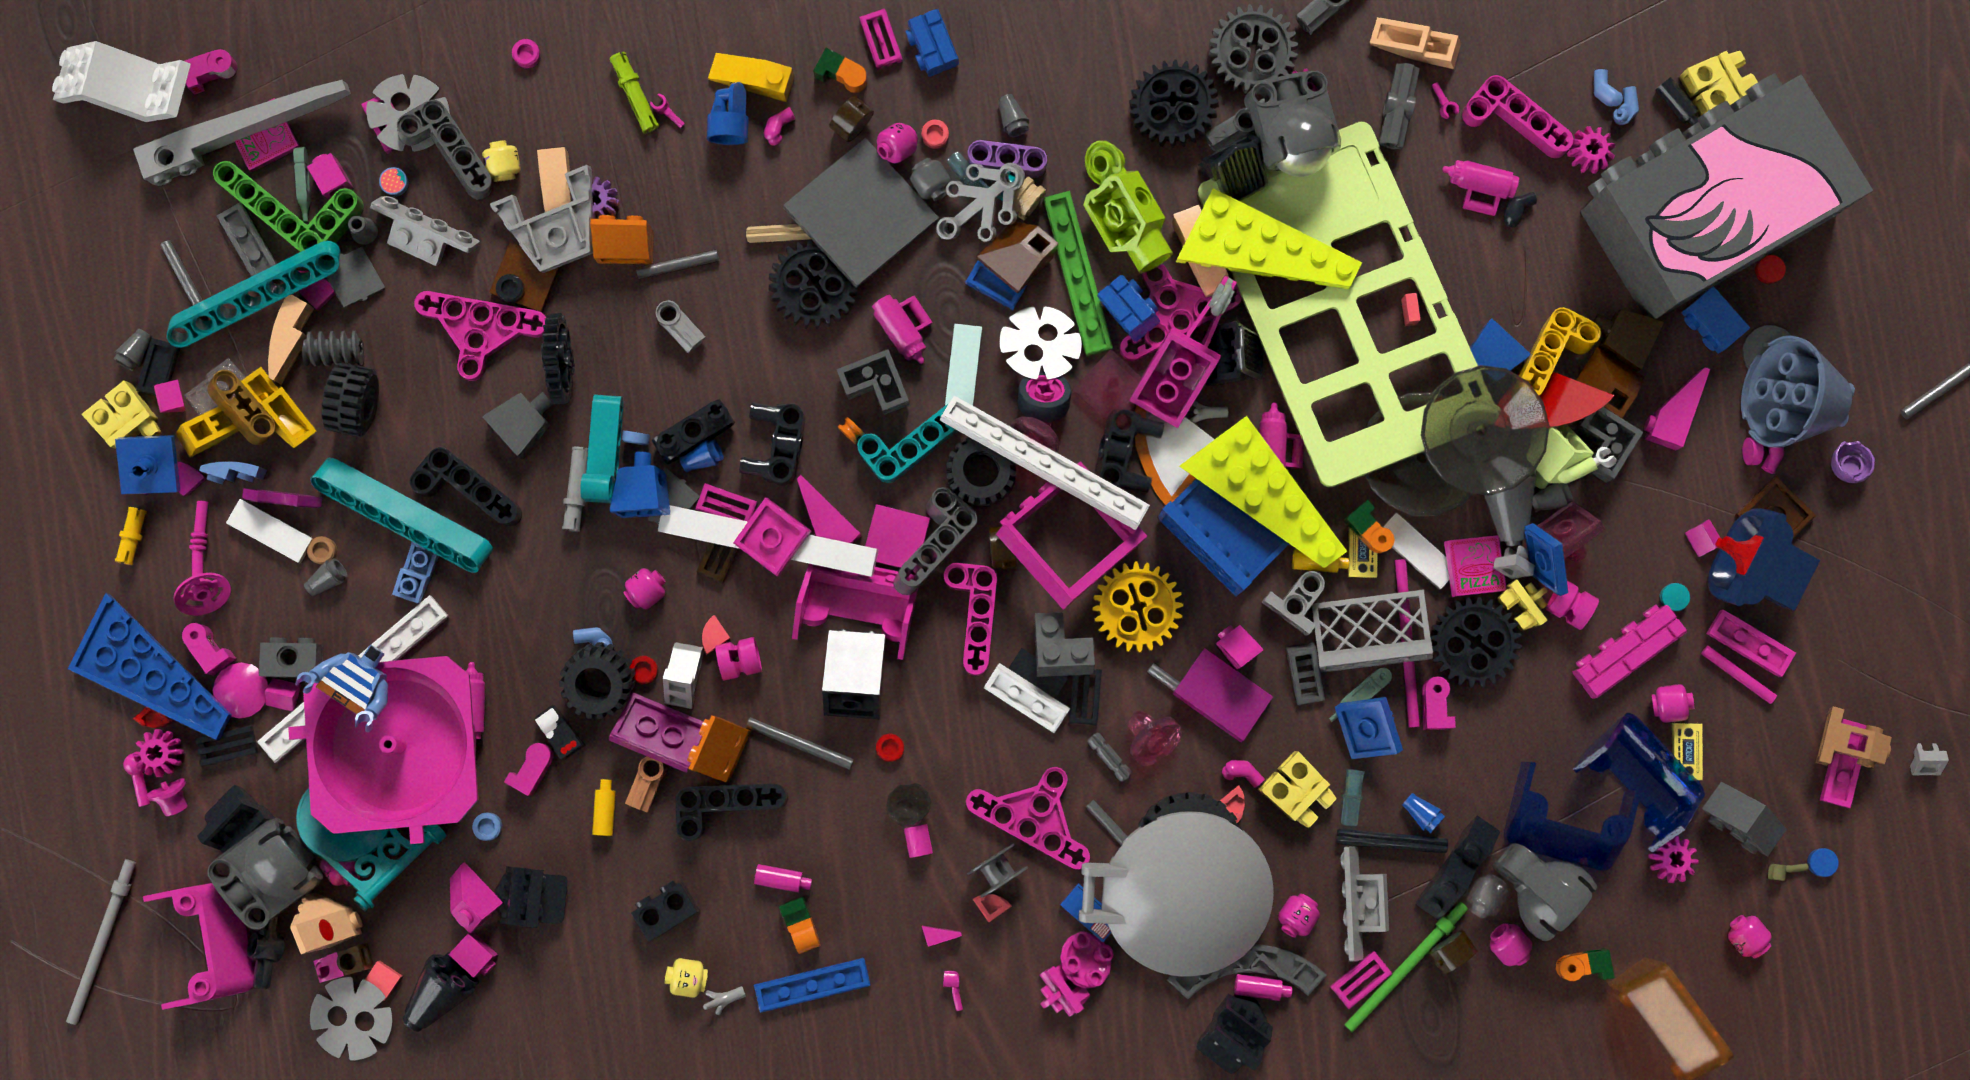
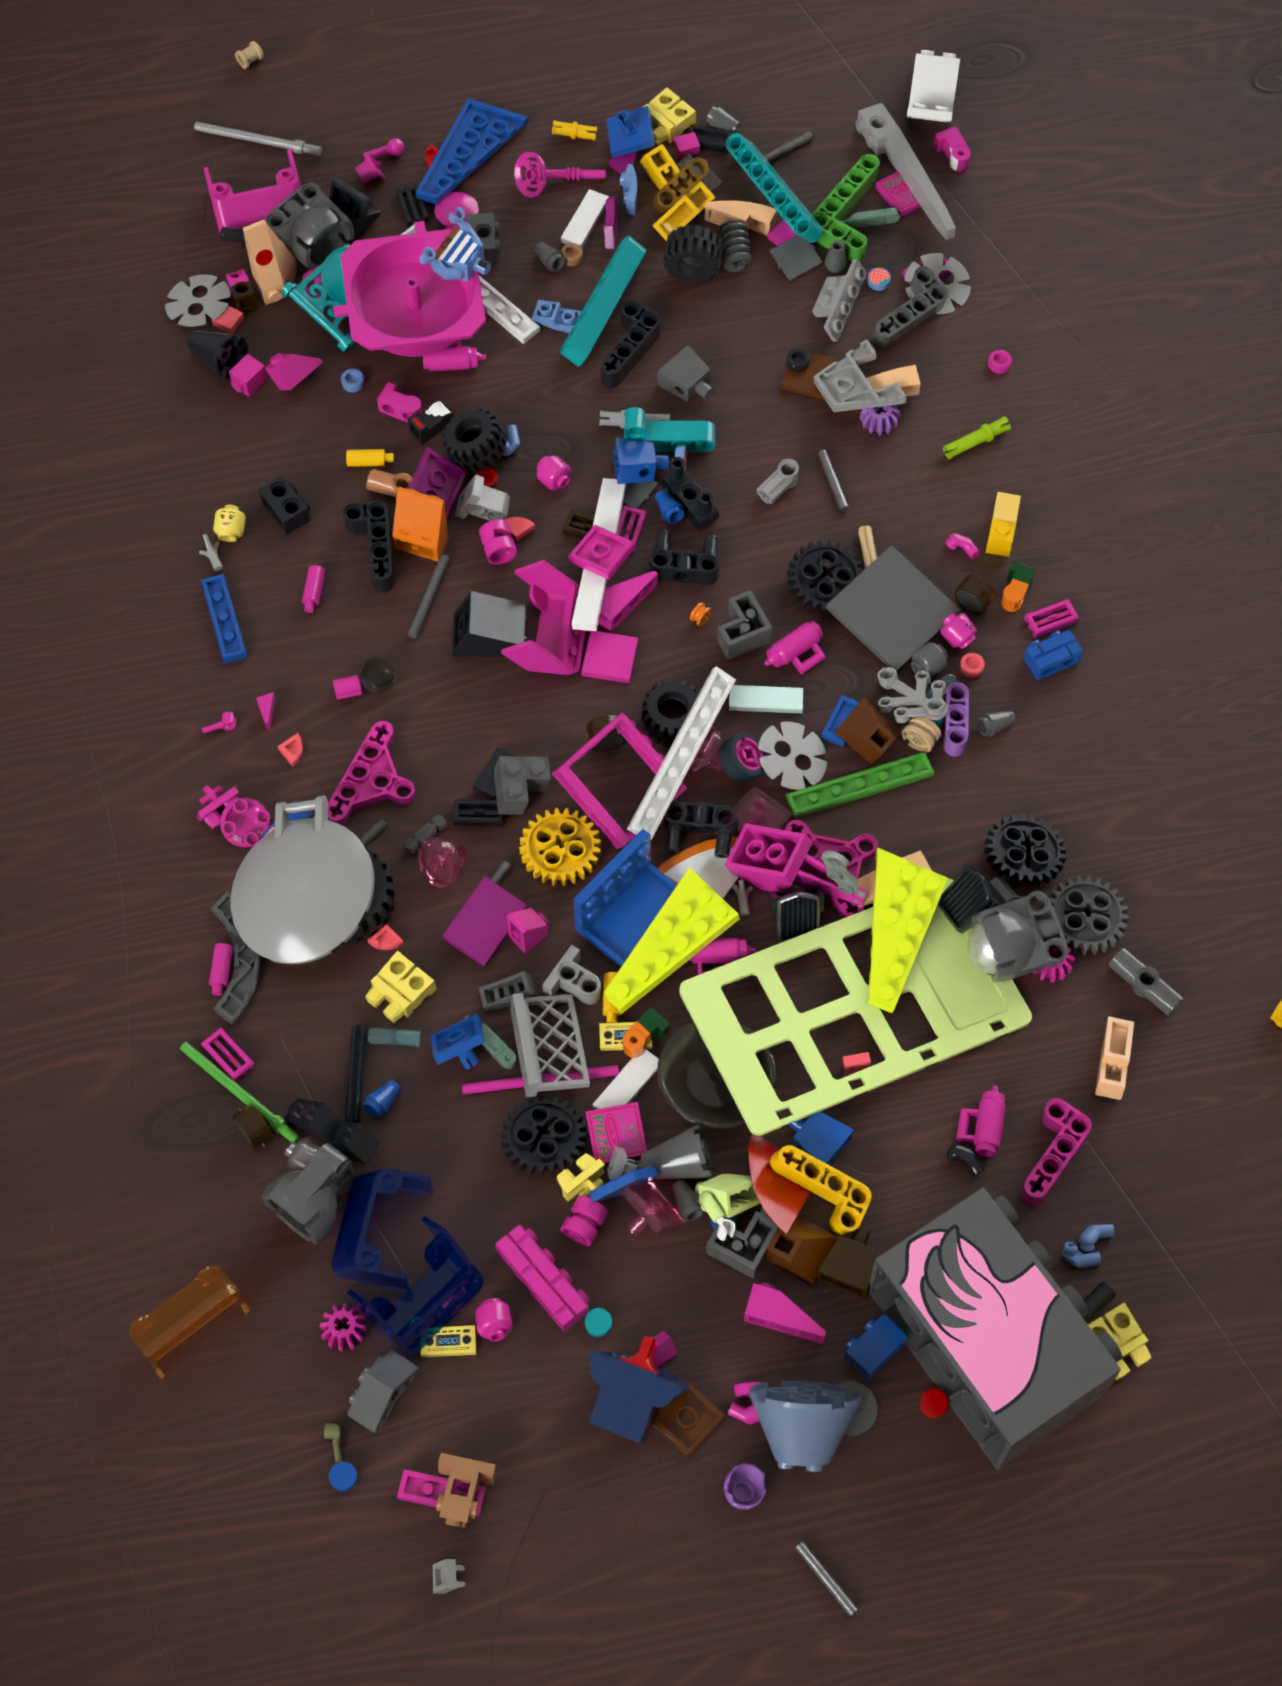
camera: 85 degrees right, 20 degrees down
dark pink gear [133,729,184,777] -> none
dark pink leg [182,623,236,675] -> none
flat silver tile [217,202,277,277] -> none
dark pink brick [307,153,354,200] -> none
dark pink beam [414,291,546,381] -> none
light yellow head [482,140,521,182] -> none
black piece [494,866,568,928] -> none
black gear [541,313,575,405] -> none
orange slope [590,215,654,265] -> none
dark pink hand [650,94,685,129] -> none
blue piece [707,82,749,145] -> none
leg [779,896,821,954] -> none
teal beam [857,404,958,483] -> none
red tile [876,734,904,762] -> none
dark grey beam [893,487,977,595] -> none
dark pink beam [944,563,997,676] -> none
dark grey piece [966,844,1028,898] -> none
white tile [984,663,1070,733] -> none
lime brick [1083,141,1173,273] -> none
blue brick [1097,275,1160,342] -> none
black piece [1197,993,1273,1074] -> none
dark pink arm [1222,760,1265,788] -> none
dark pink head [1278,894,1320,938] -> none
light grey bracket [1341,846,1389,961] -> none
dark grey piece [1379,63,1420,150] -> none
clear smoke dish [1420,365,1550,496] -> none
dark pink leg [1422,676,1456,730] -> none
dark pink hand [1432,82,1459,119] -> none
dark pink head [1490,923,1533,966] -> none
leg [1556,948,1615,981] -> none
dark pink gear [1567,126,1615,174] -> none
dark pink bar [1701,645,1777,704] -> none
dark pink plate [1706,609,1796,677] -> none
dark pink head [1728,915,1772,958] -> none

